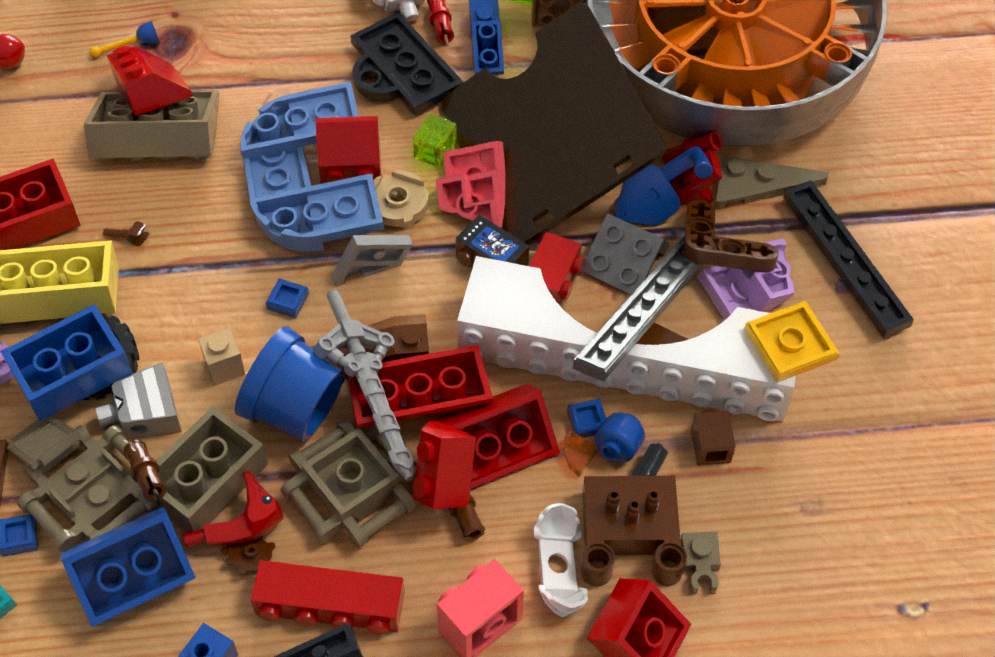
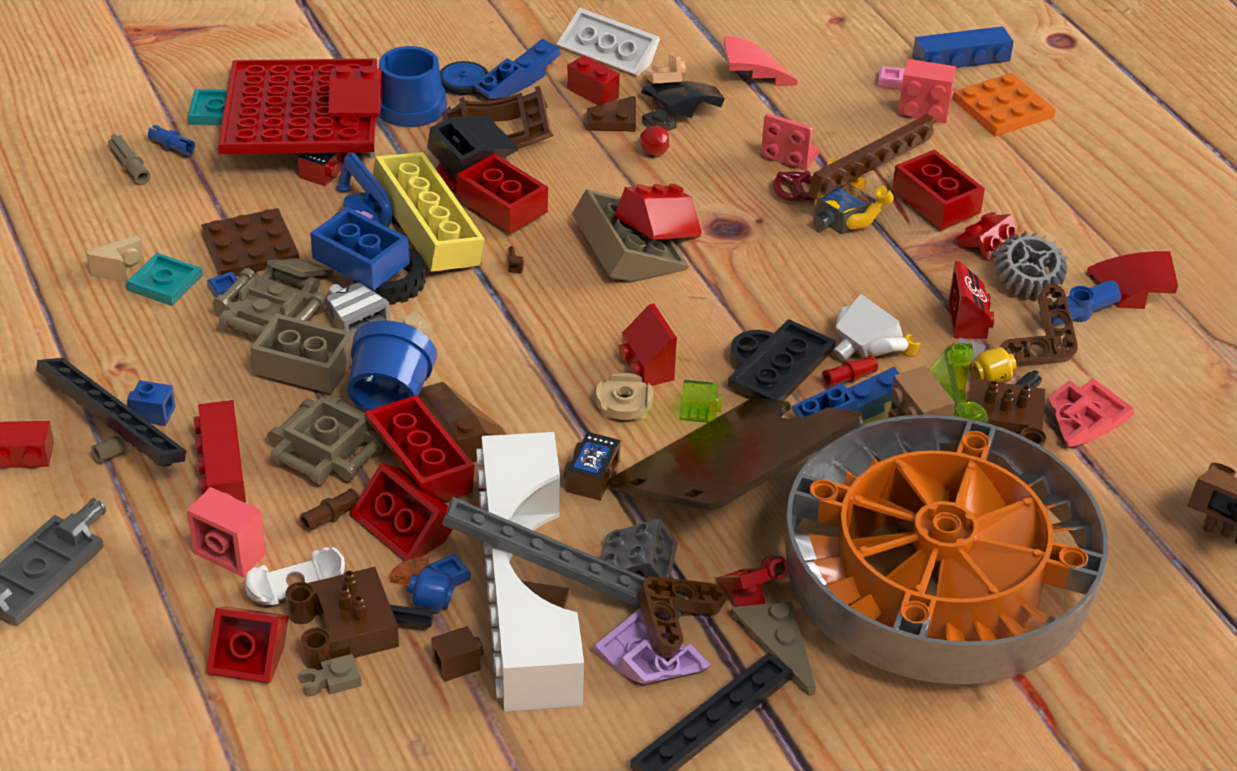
camera: 70 degrees right, 15 degrees down
blue brick [60,507,196,627] -> none
hinge [89,21,160,58] -> none
reddish brown pin [123,439,166,502] -> none
red animal [183,471,284,548] -> none
reddish brown piece [221,536,275,575] -> none
medium blue plate [240,82,385,252] -> none
blue tile [266,278,309,318] -> none
light grey bar [313,289,414,481] -> none
light grey wing [331,235,413,286] -> none
red slope [413,420,476,509] -> none
coral slope [436,141,505,228] -> none
red brick [529,232,585,305] -> none
blue piece [613,146,713,226] -> none
yellow tile [744,301,840,383] -> none

